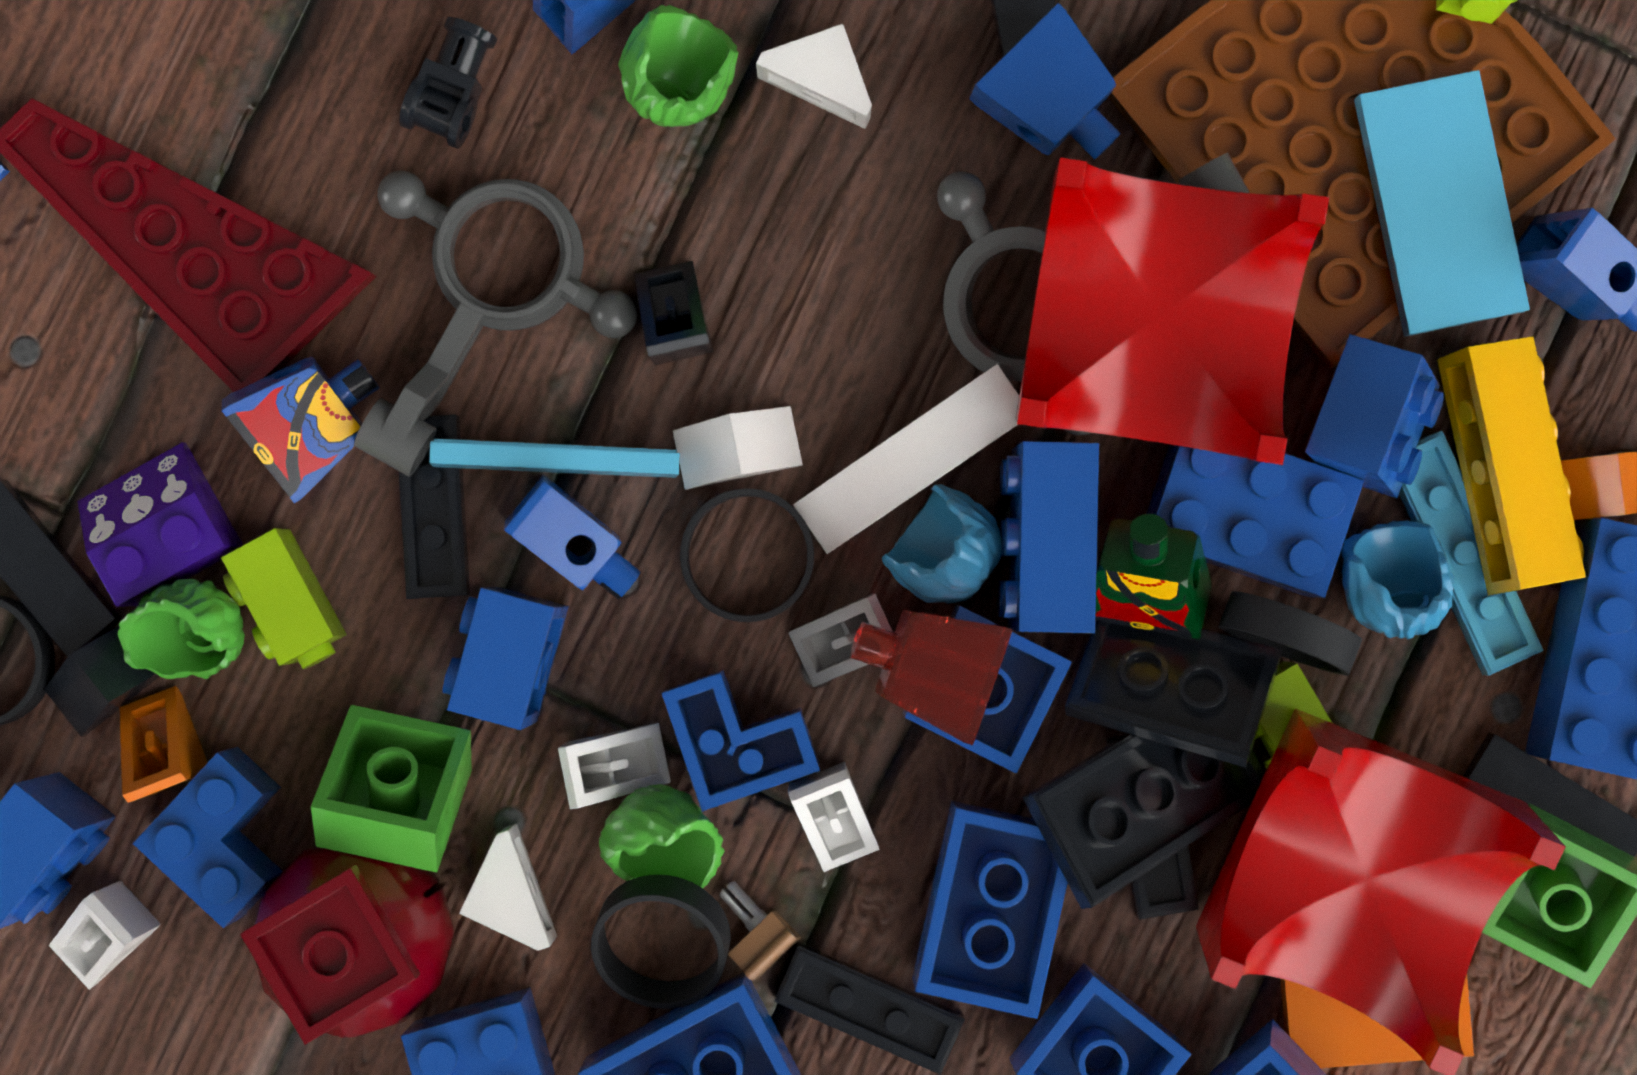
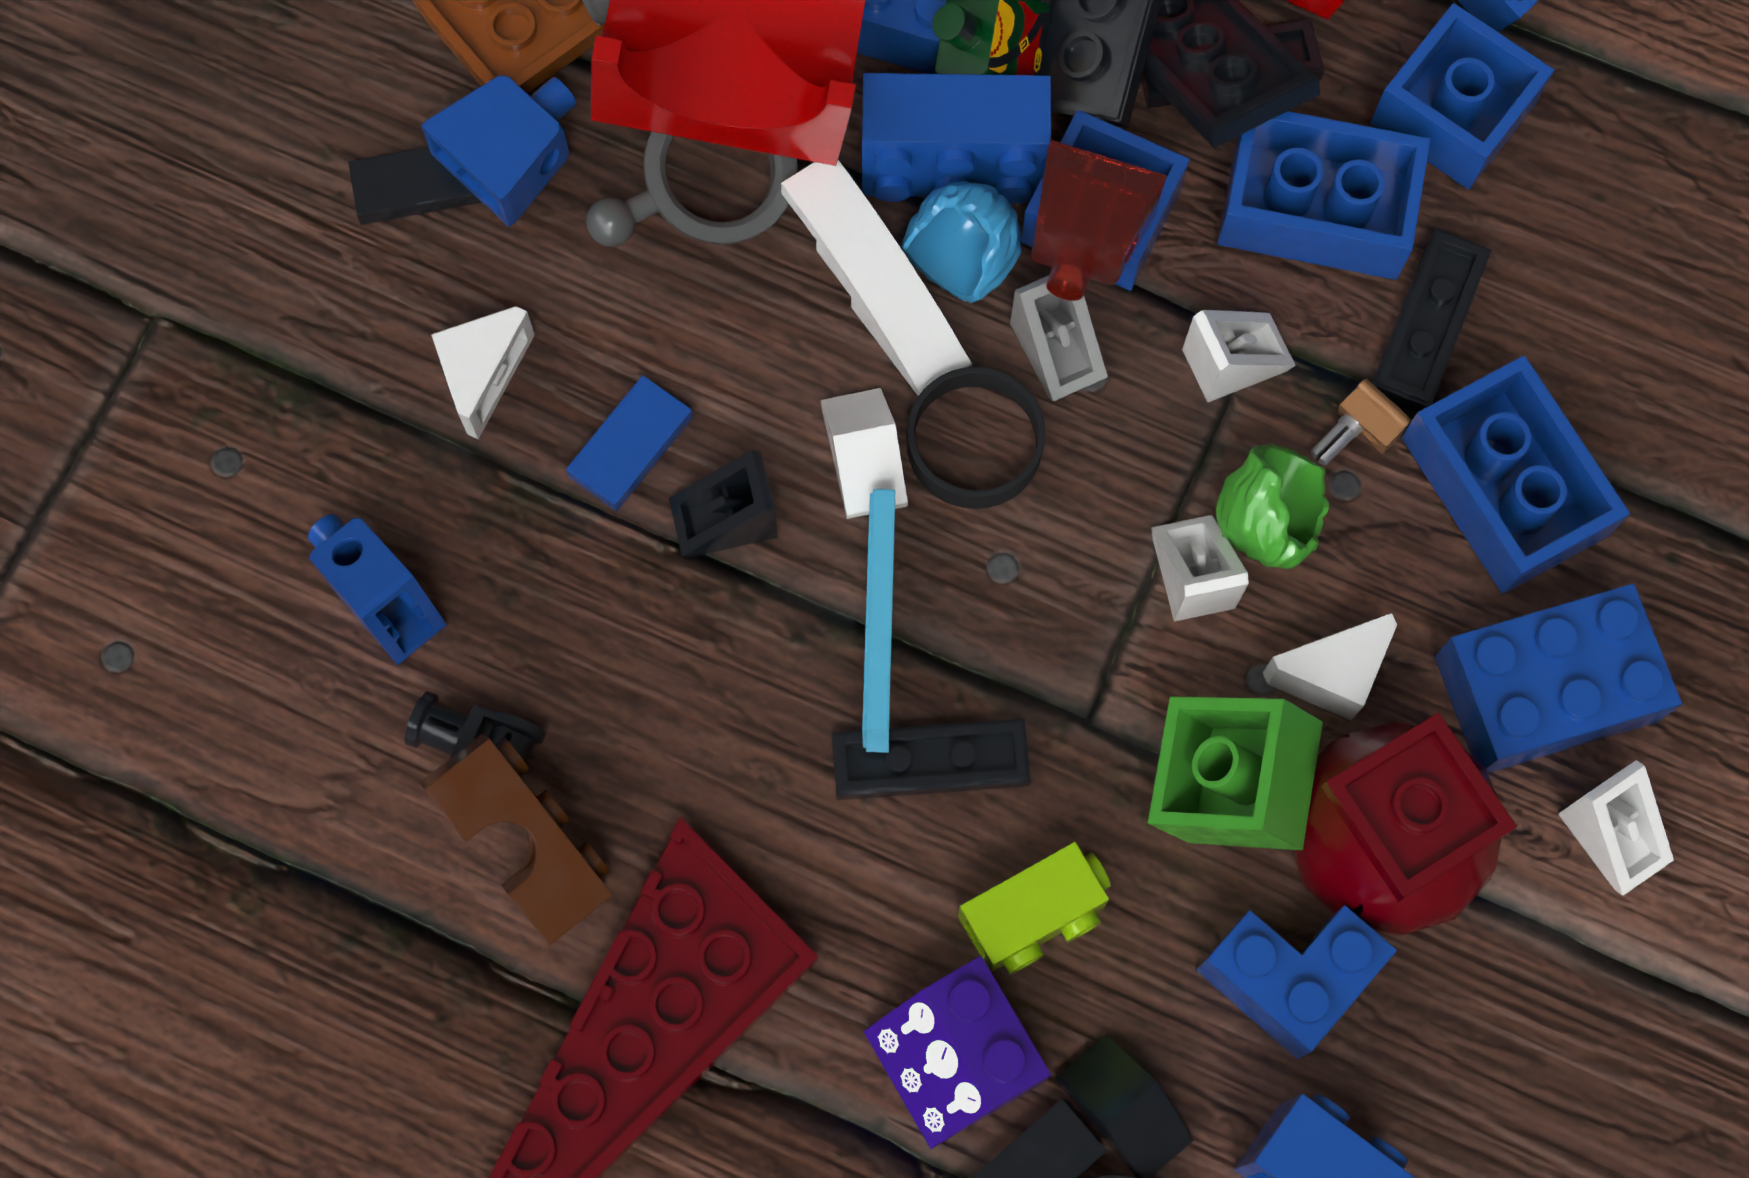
camera: 90 degrees left, 15 degrees down
white slope [49,881,161,990] -> none
bright green hair [118,579,245,680] -> none
orange slope [119,686,208,803] -> none
torso [221,357,380,504] -> none
dark grey piece [354,170,637,477] -> none
blue brick [443,587,569,730] -> none
torso [504,474,641,600] -> none
black tyre [591,874,731,1009] -> none
bright green hair [618,5,739,127] -> none
blue brick [661,670,820,811] -> none
none -> reddish brown arch [419,733,612,946]
none -> blue tile [566,375,693,511]

